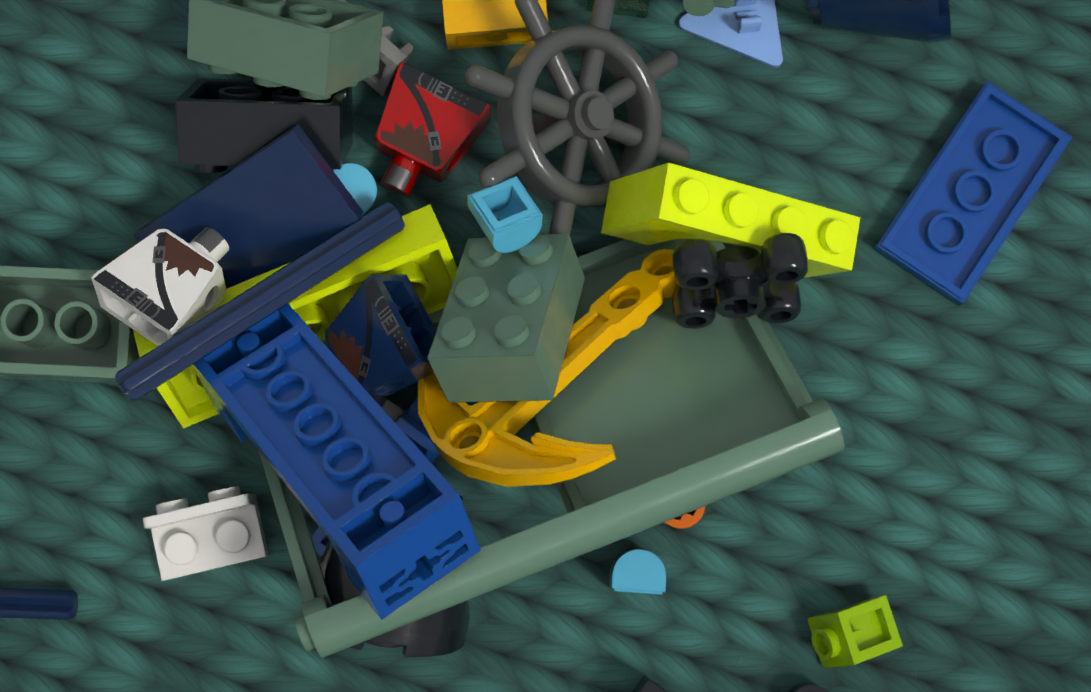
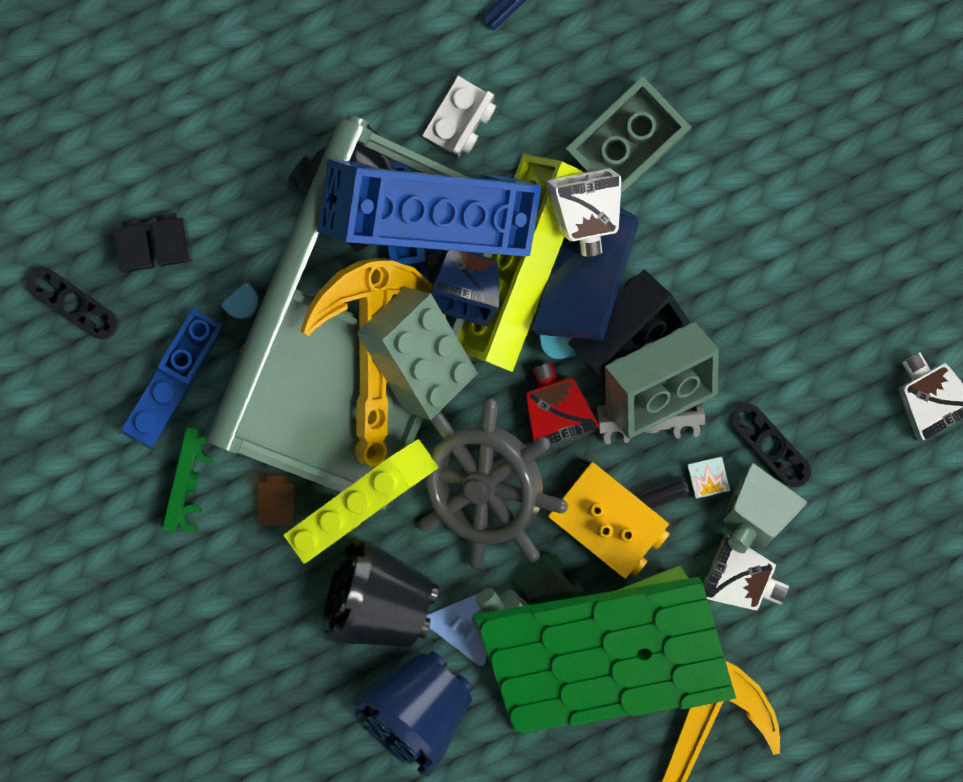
camera: 140 degrees right, 5 degrees up
dark blue axle [115,203,405,401] -> none
medium azure brick [467,176,543,253] -> none
black gear [672,233,808,329] -> none
lime bracket [808,595,903,669] -> none
blue tile [873,81,1072,306] -> none
none -> blue slope [121,309,223,450]
none -> green plate [162,427,214,533]
none -> clear orange bracket [258,475,295,525]
none -> black cone [322,537,439,646]

